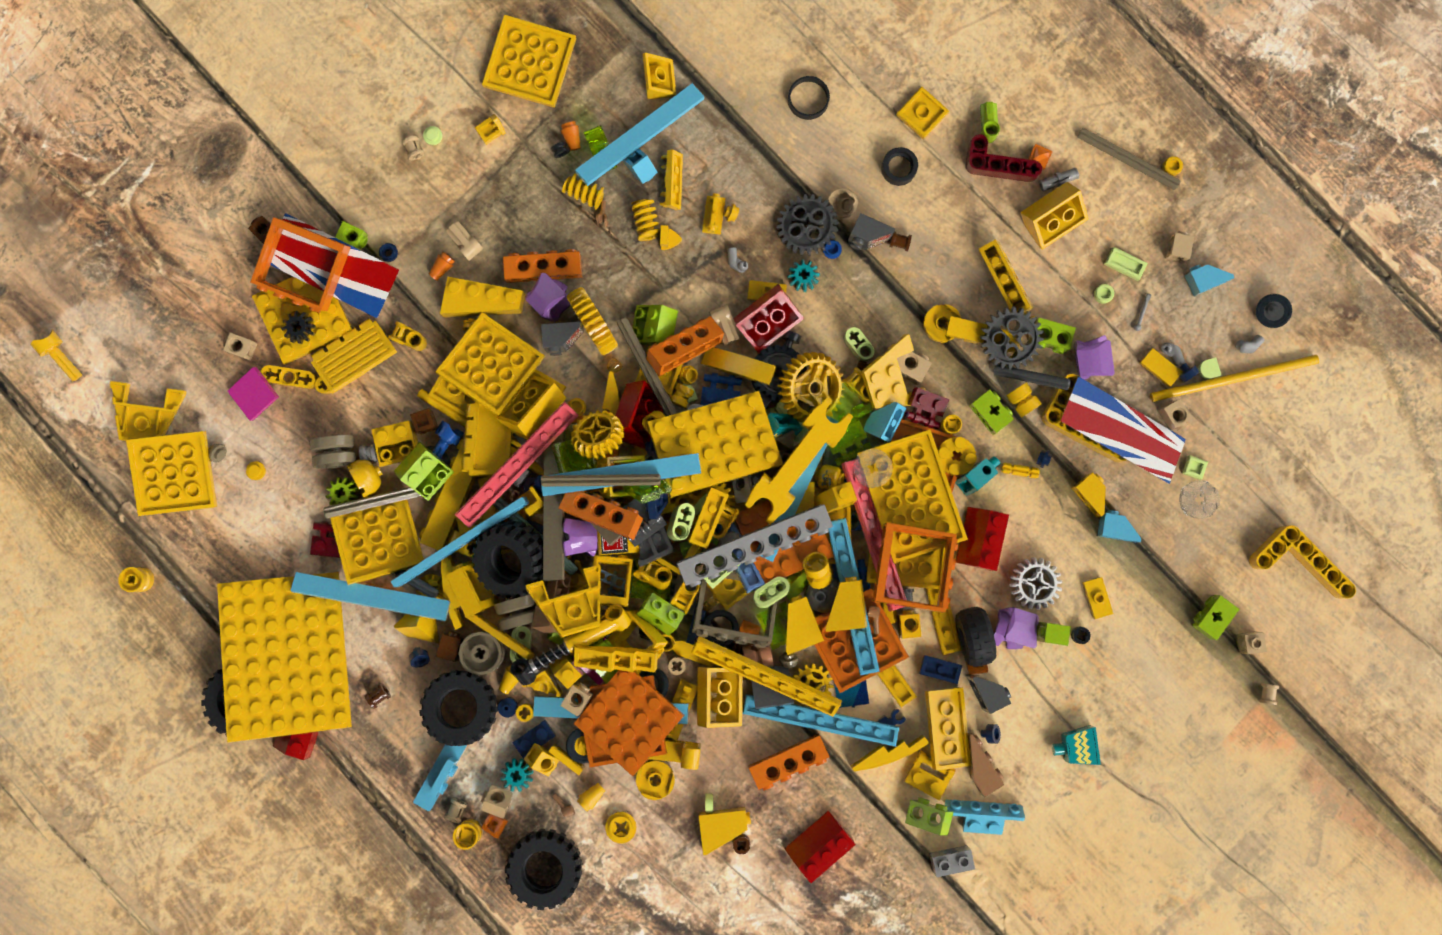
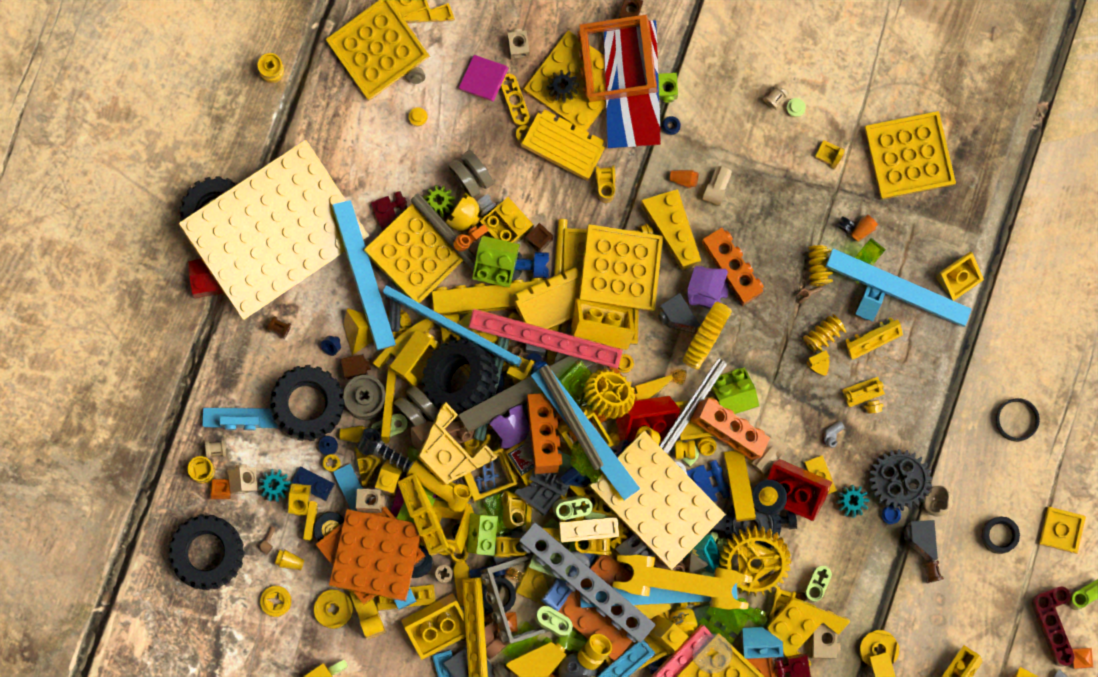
camera: 60 degrees right, 5 degrees down
none -> orange plate [454,224,489,252]
none -> black wheel [752,480,787,515]

